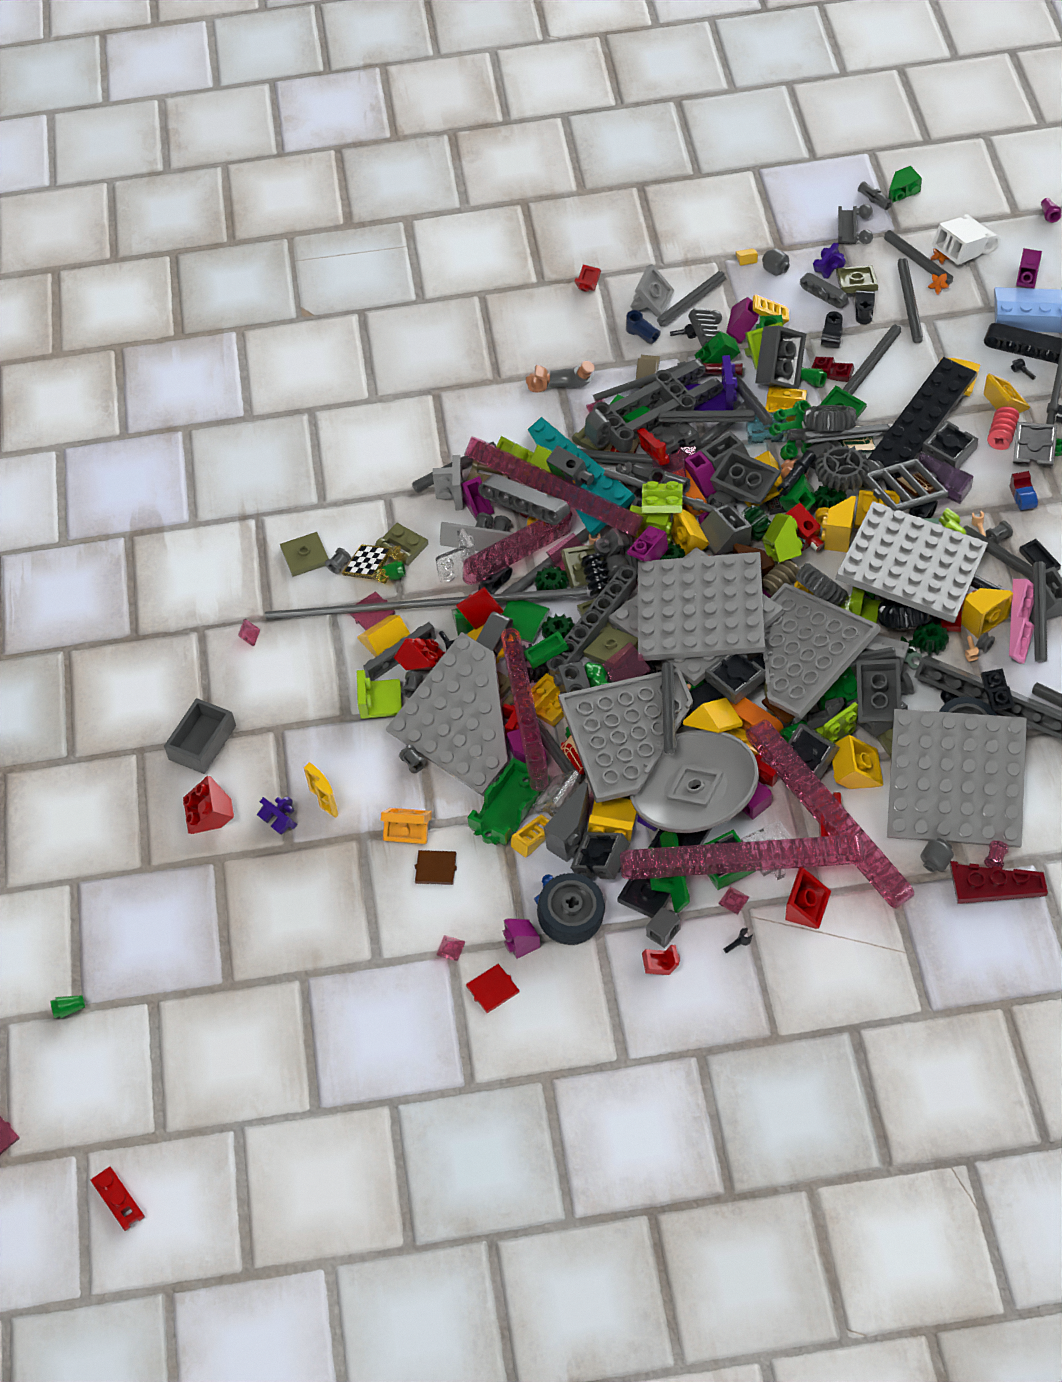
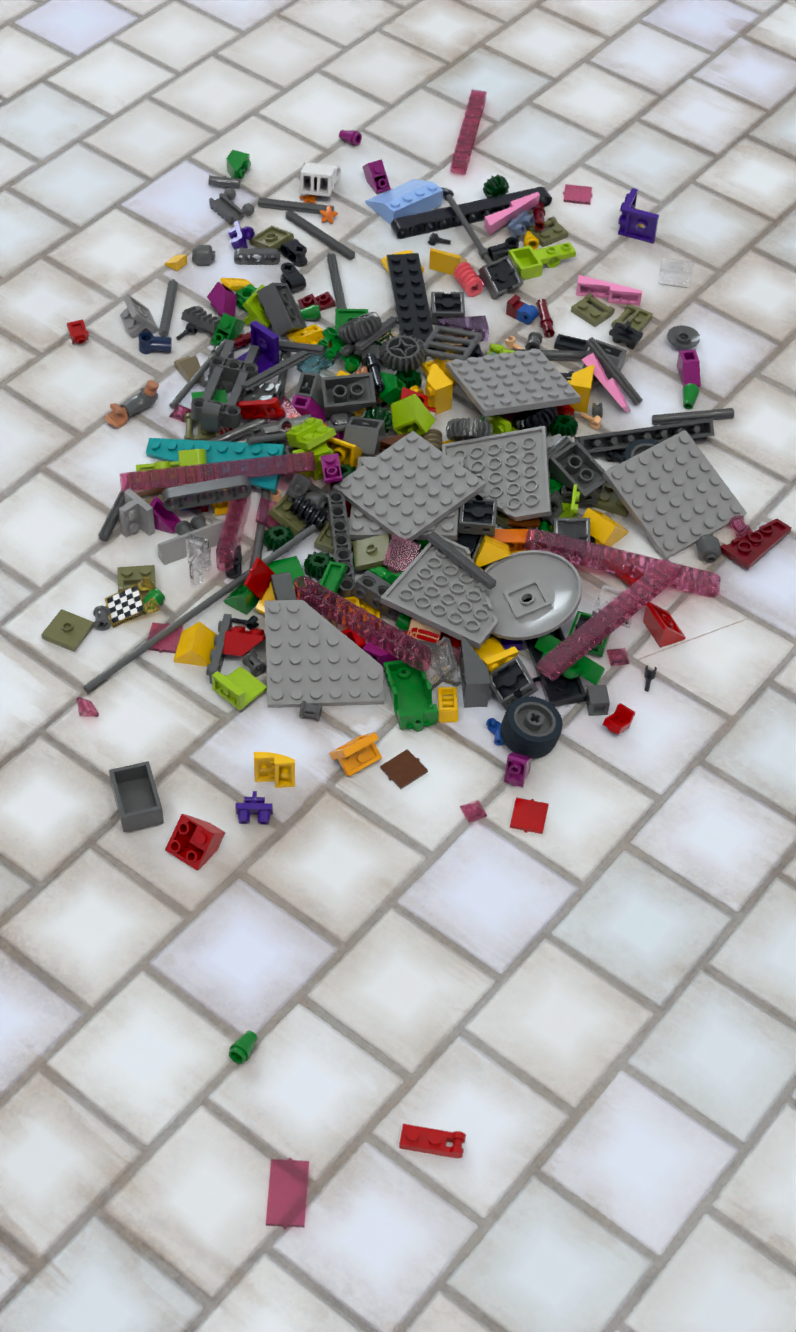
camera: 50 degrees left, 5 degrees down
dark grey torso [546,445,594,489] -> none
black slope [980,668,1014,711] -> none
none -> dark red pin [536,299,555,338]

